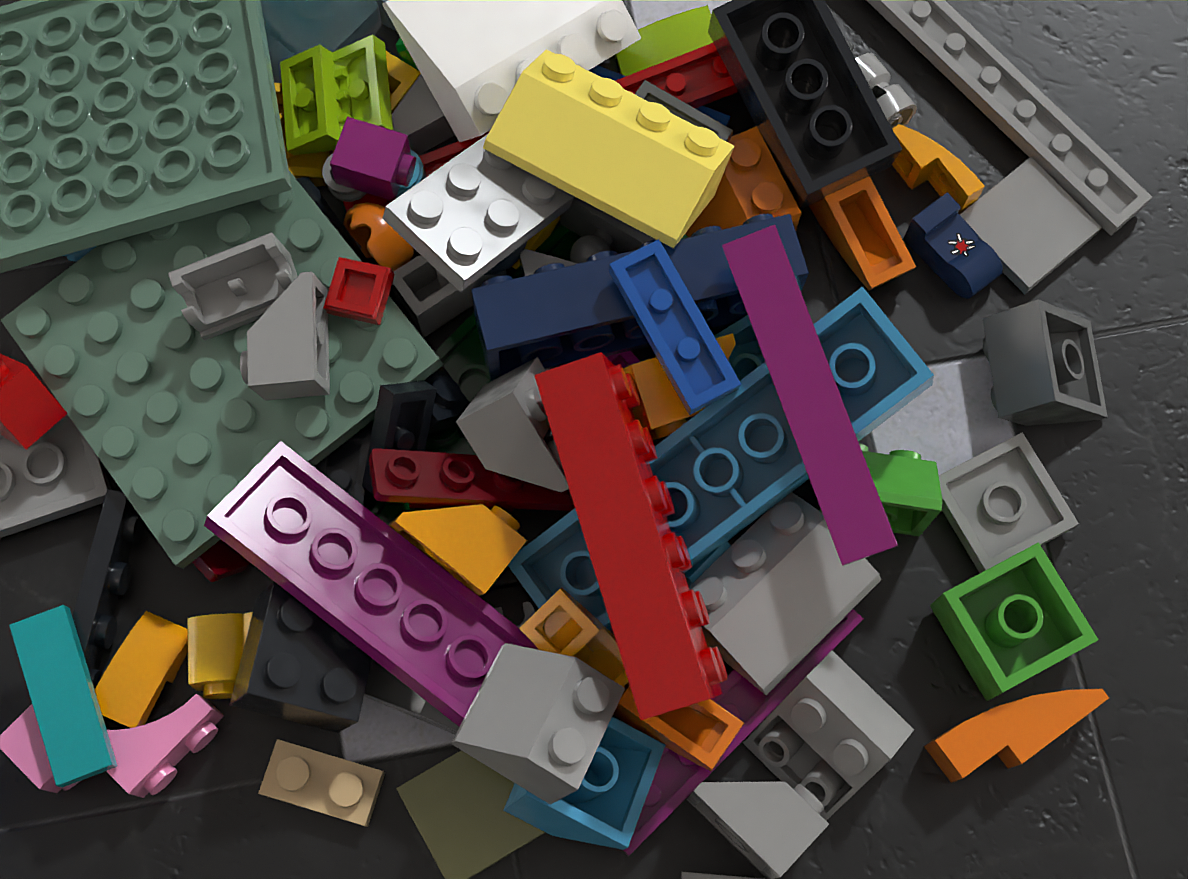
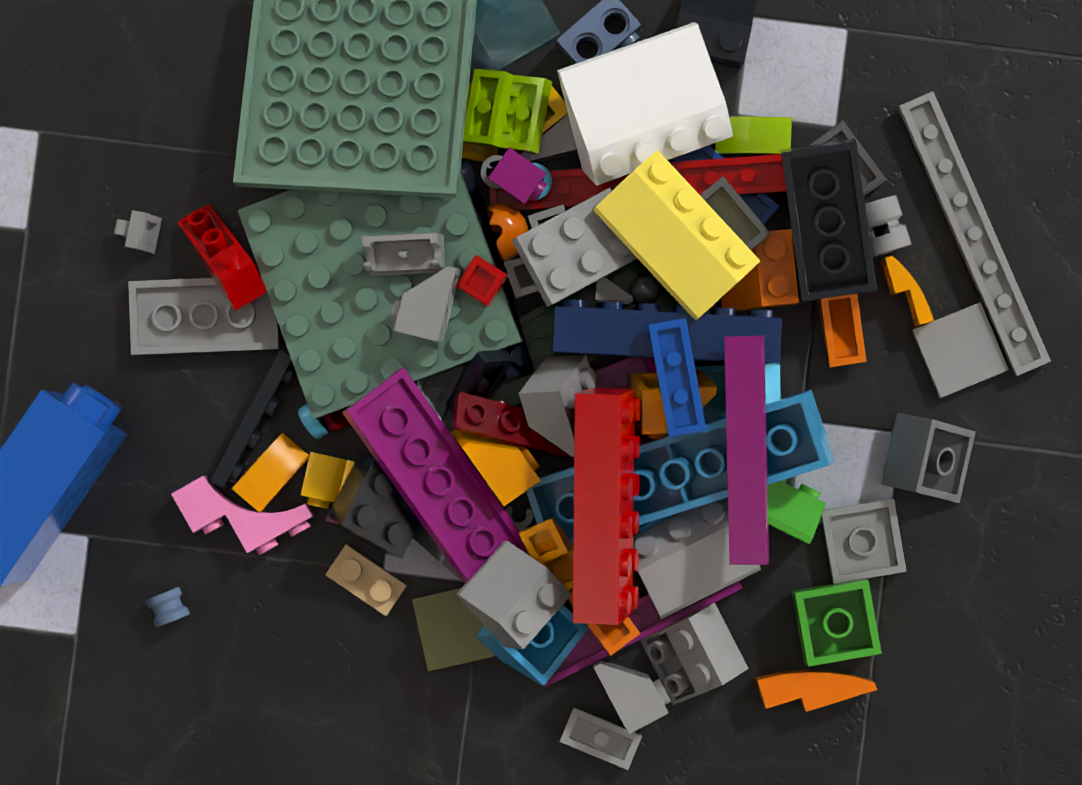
camera: 20 degrees right, 15 degrees up
teal tile [9,605,118,788] -> none
dark blue leg [903,192,1003,299] -> none
none -> medium azure tile [298,403,330,439]

